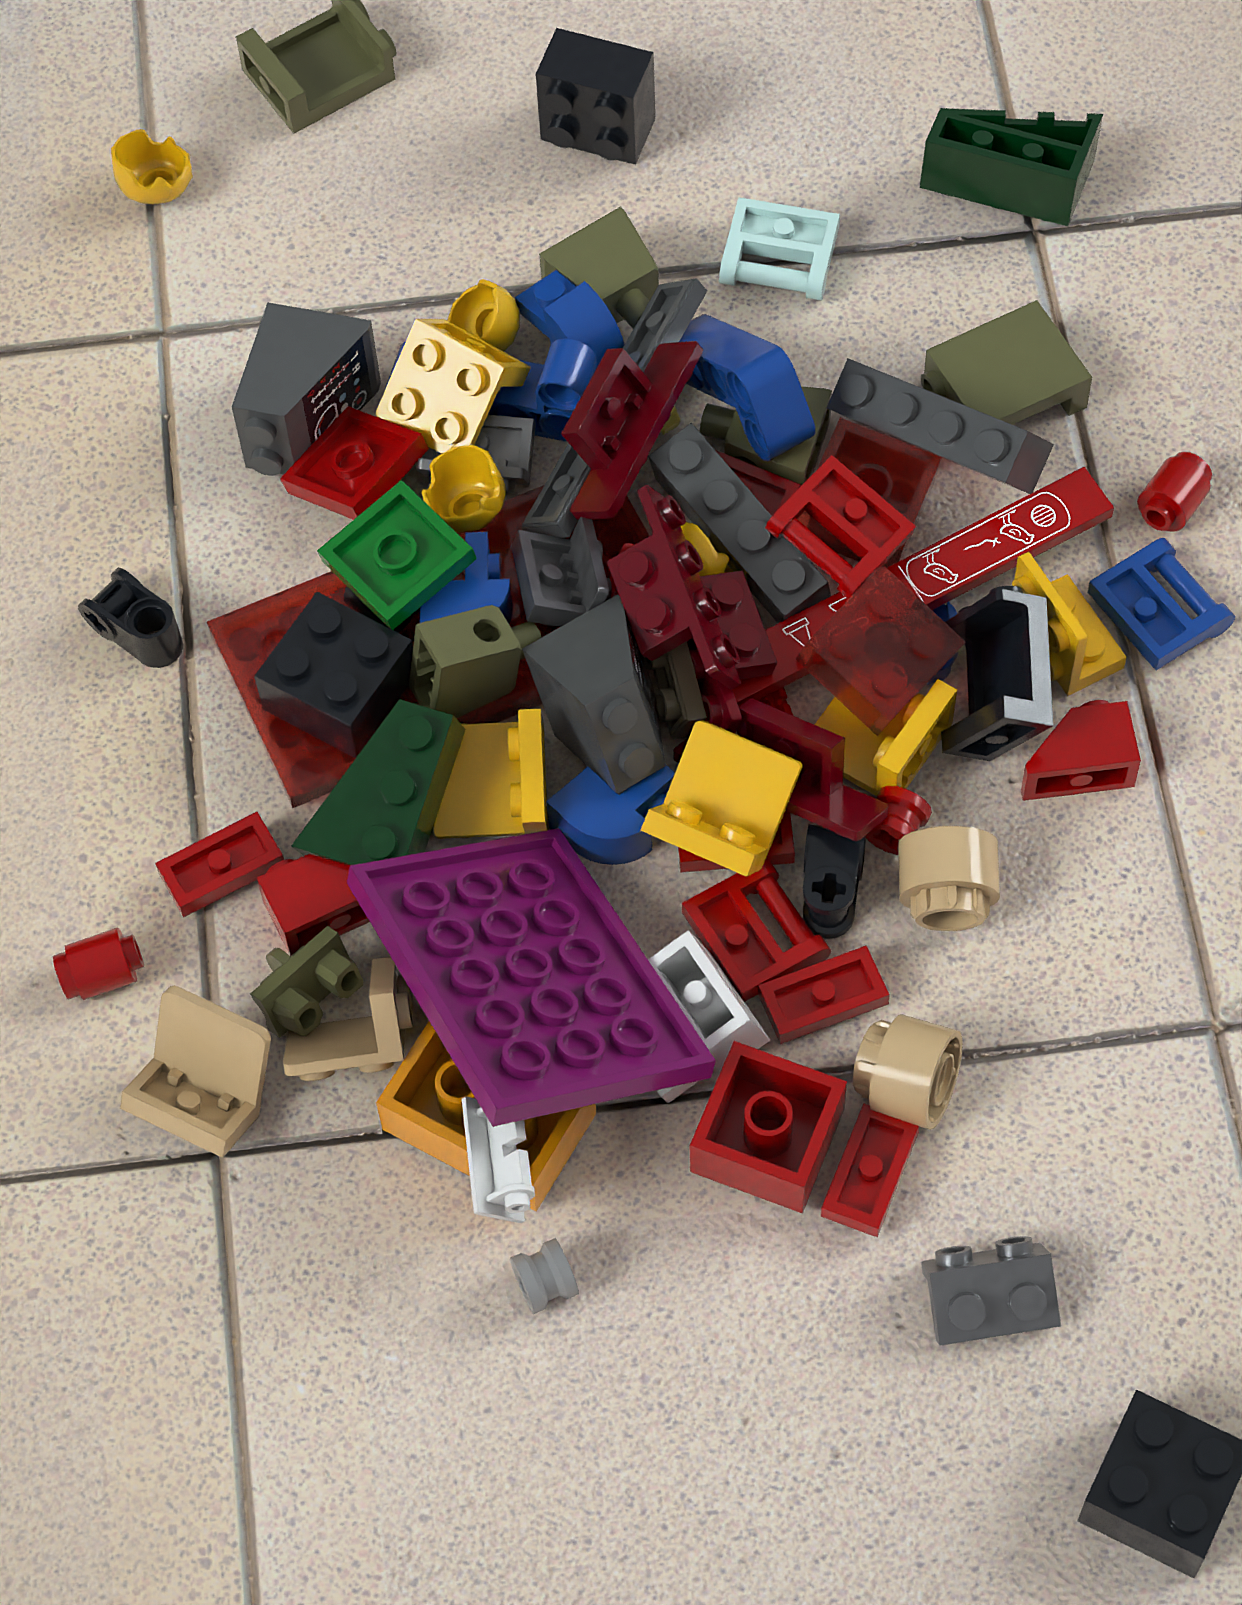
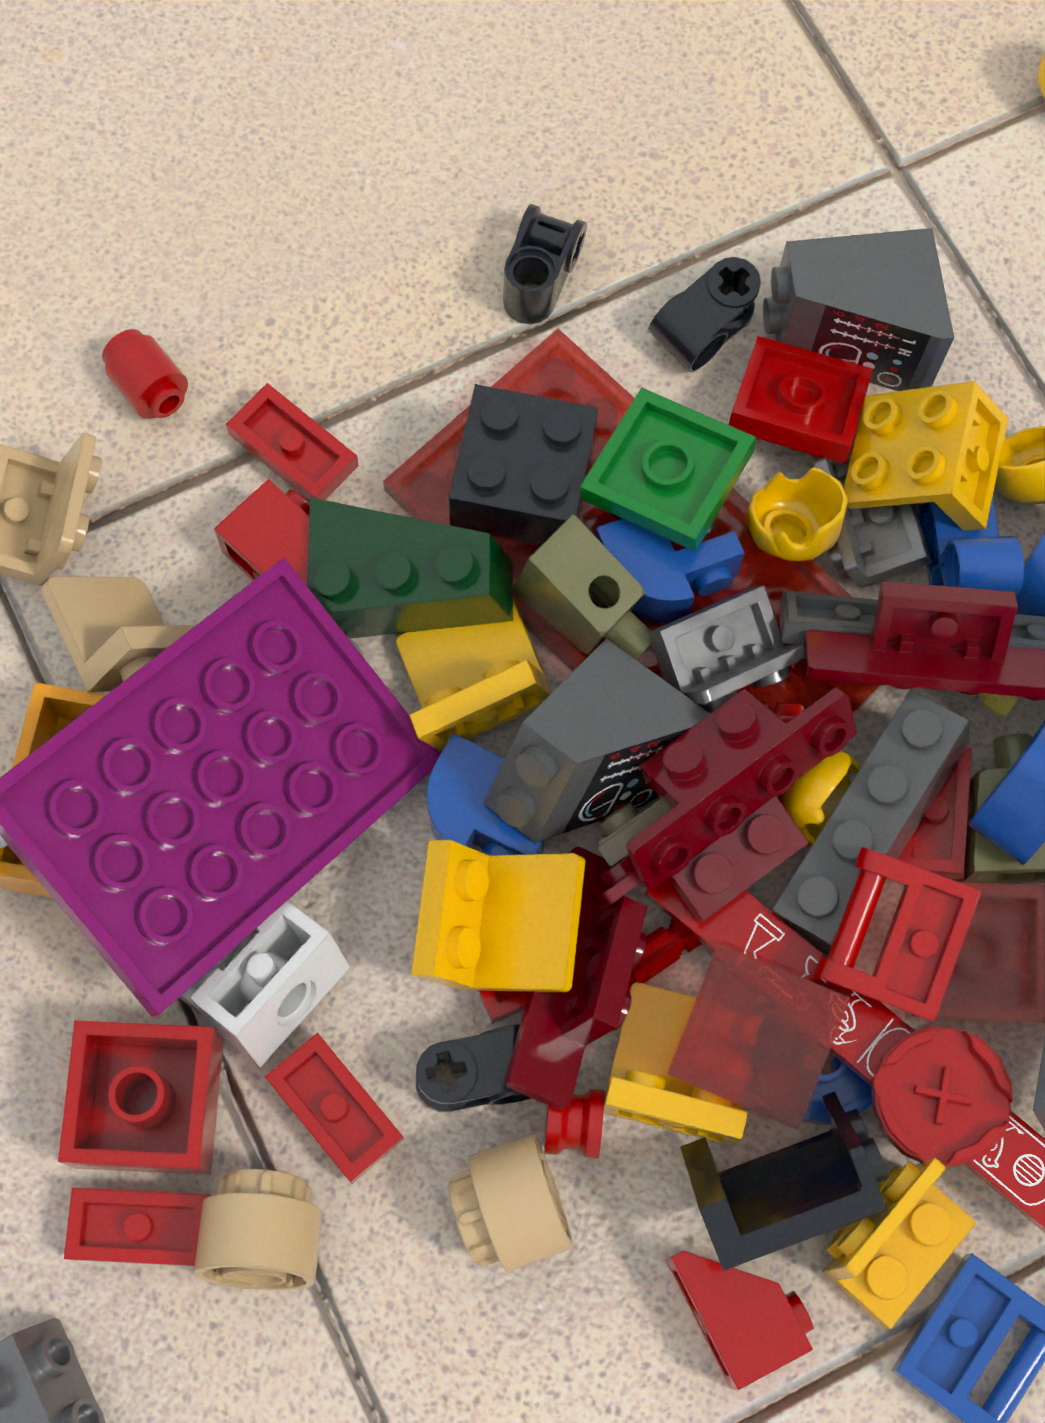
camera: 65 degrees right, 10 degrees up
olive hips [250,926,364,1038] -> none
red plate [682,859,832,1002] -> none
none -> black piece [648,257,761,372]
none -> red tile [871,1026,1013,1167]

